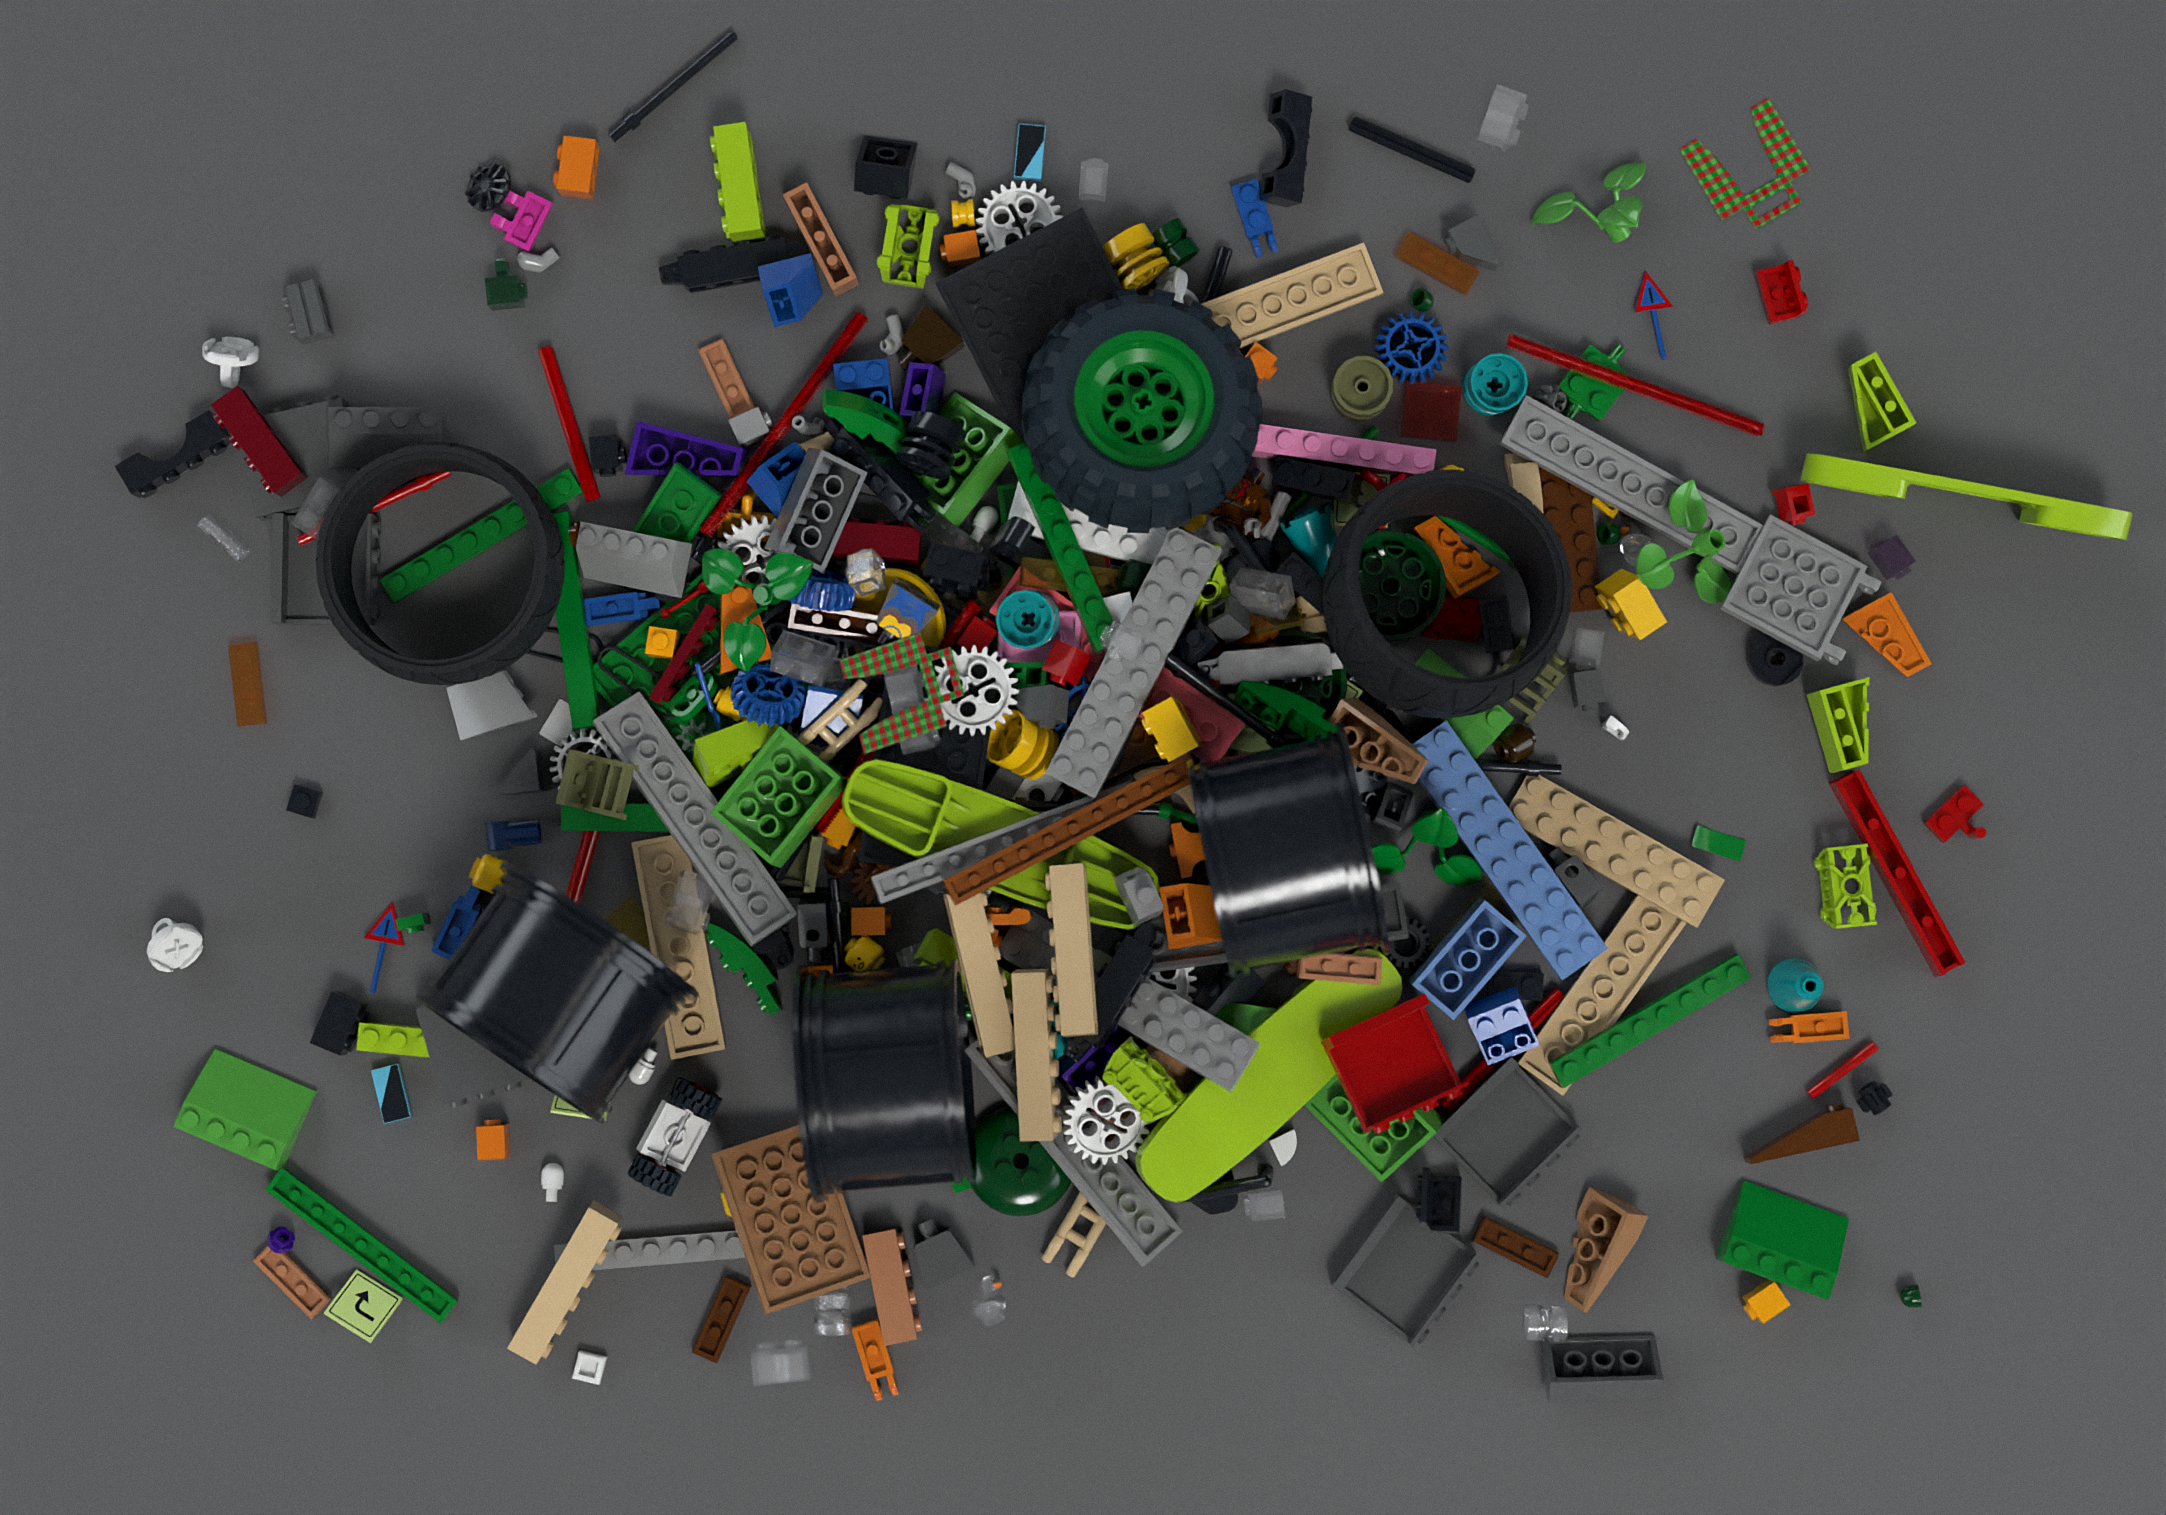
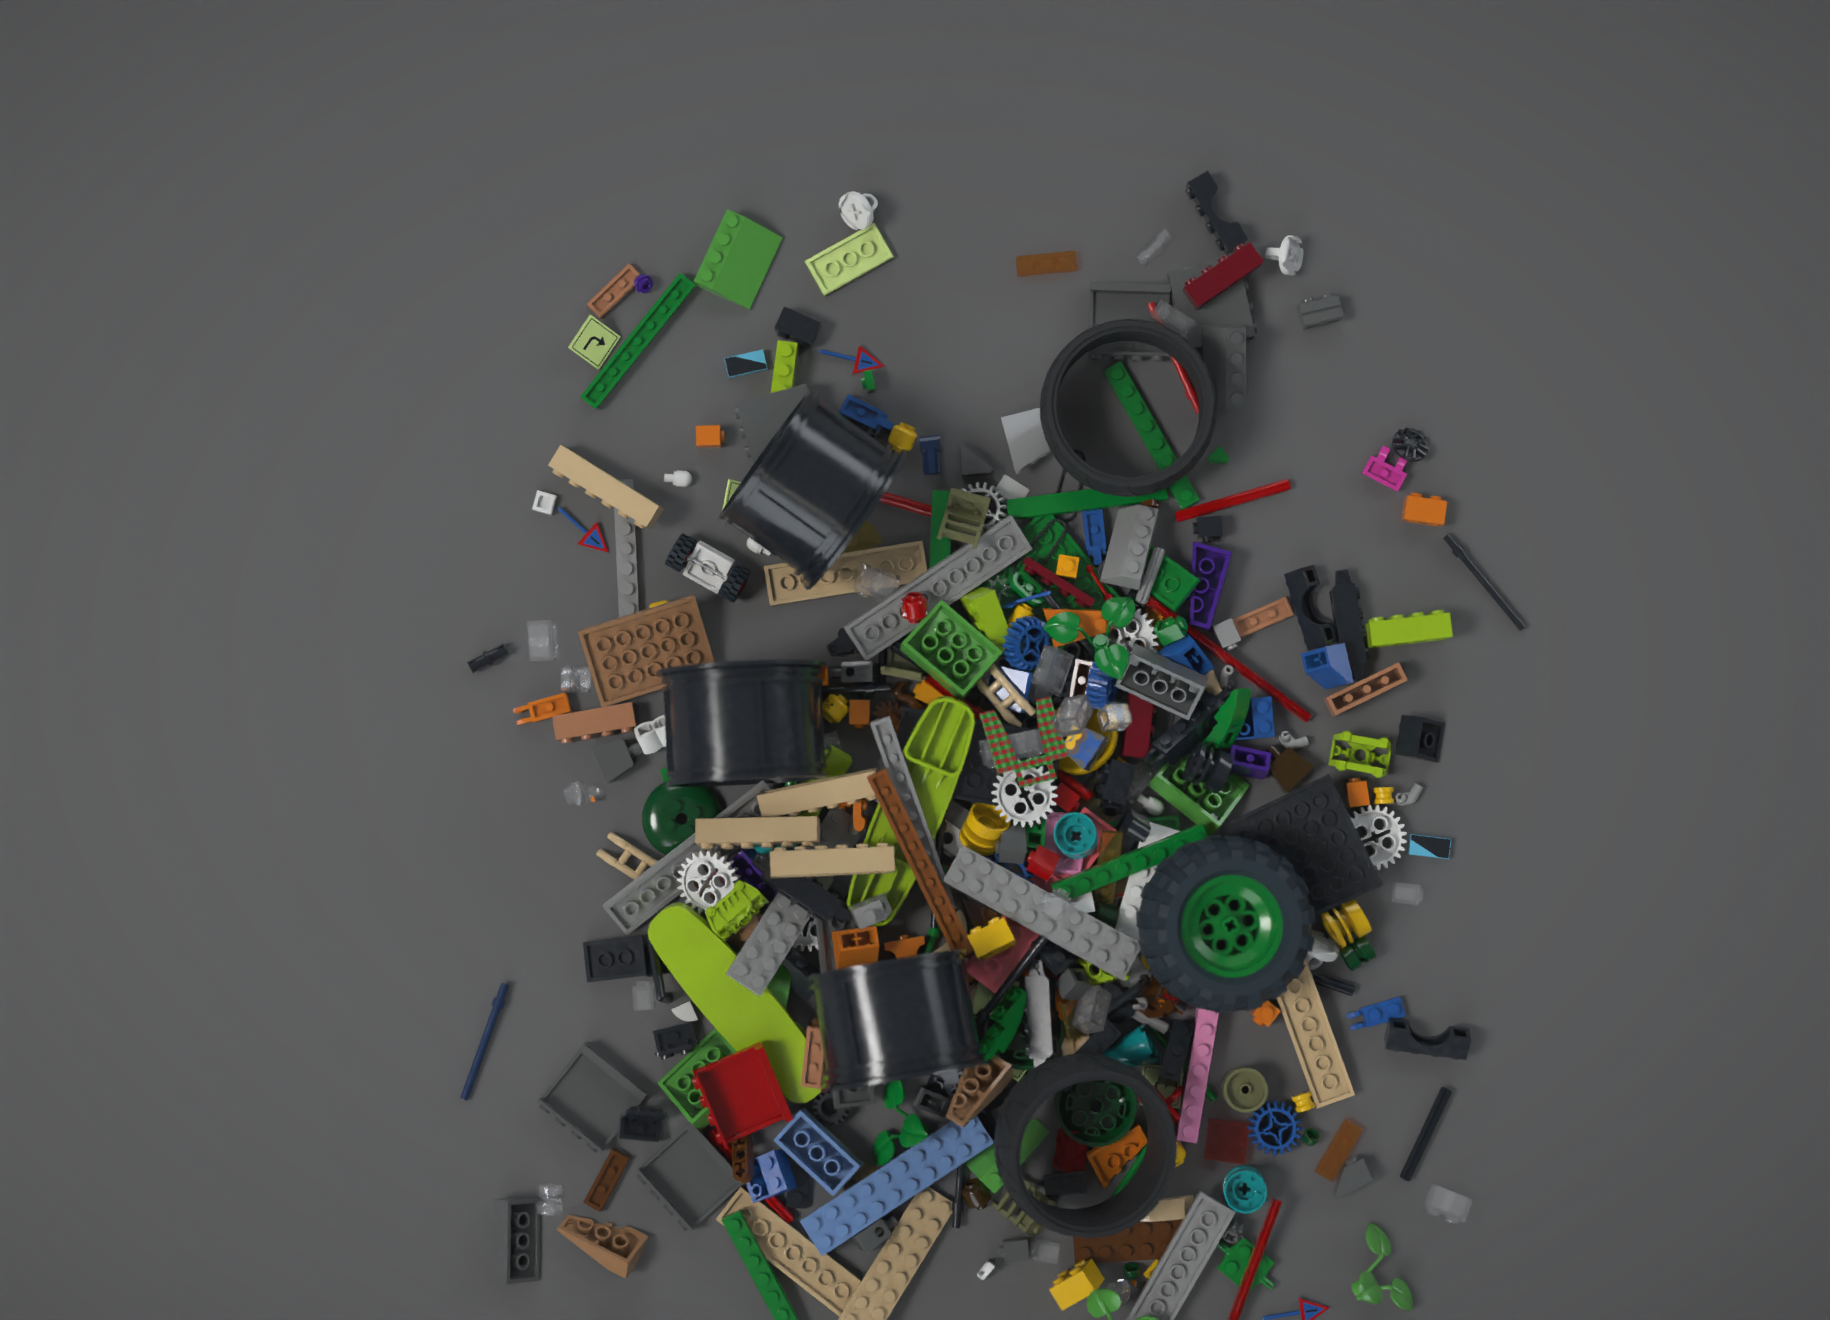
camera: 90 degrees right, 0 degrees up
black plate [286,784,323,819] -> none
clear green brick [485,258,528,311] -> none
light grey arm [517,247,560,273] -> none
reddish brown tile [692,1275,752,1364] -> none
green slope [705,923,783,1016] -> none
none -> dark blue bar [460,983,509,1100]
none -> black pin [467,643,509,673]
none -> piece [558,507,609,553]
none -> black plate [583,935,648,983]
none -> white brick [634,715,666,754]
none -> black bracket [653,1021,698,1060]
none -> reddish brown beam [732,1133,754,1184]
none -> yellowish green tile [805,223,894,297]
none -> red head [901,592,927,623]
none -> clear brick [1052,694,1094,737]
none -> light grey axle [1135,547,1165,605]
none -> green brick [1153,615,1188,646]
none -> green slope [1207,446,1229,465]
none -> black arch [1284,565,1338,651]
none -> yellow wheel [1291,1091,1315,1113]

